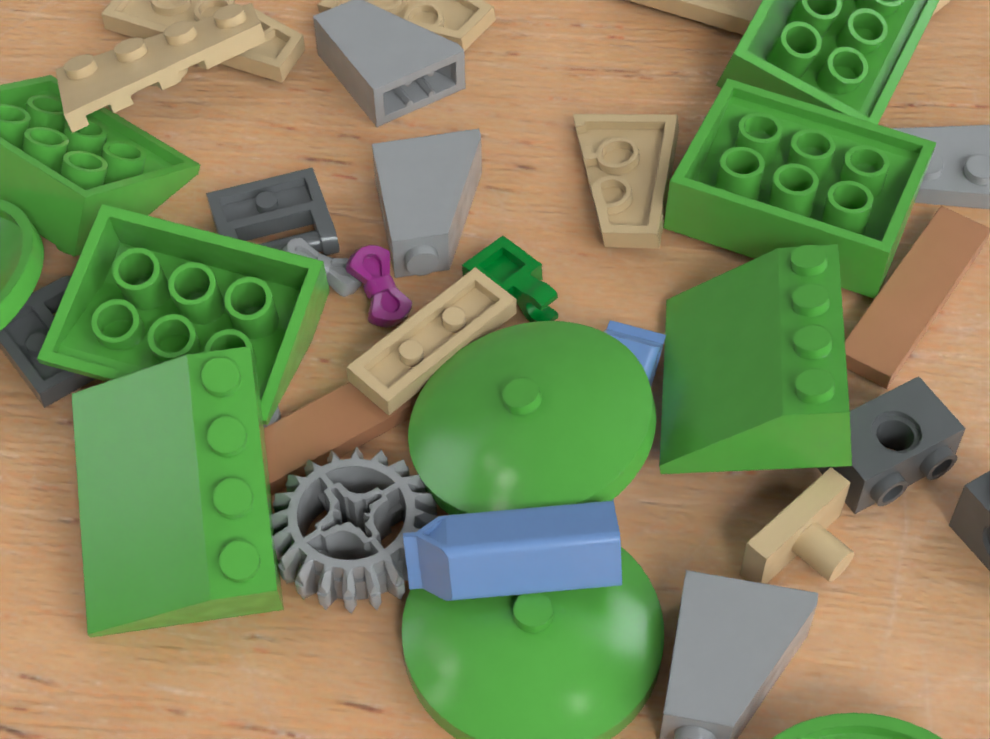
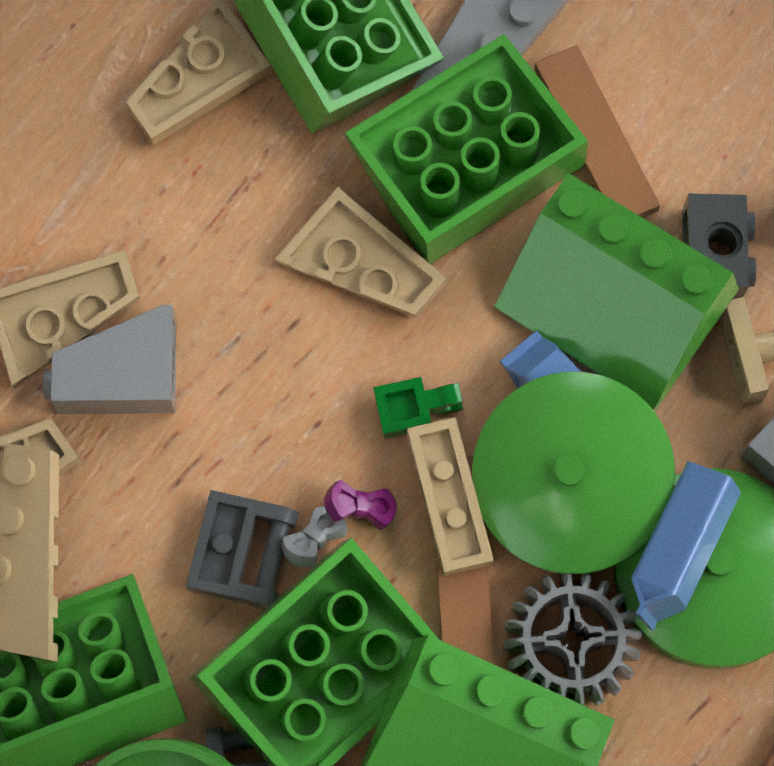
camera: 60 degrees left, 20 degrees up
light grey slope [372,129,482,278] -> none

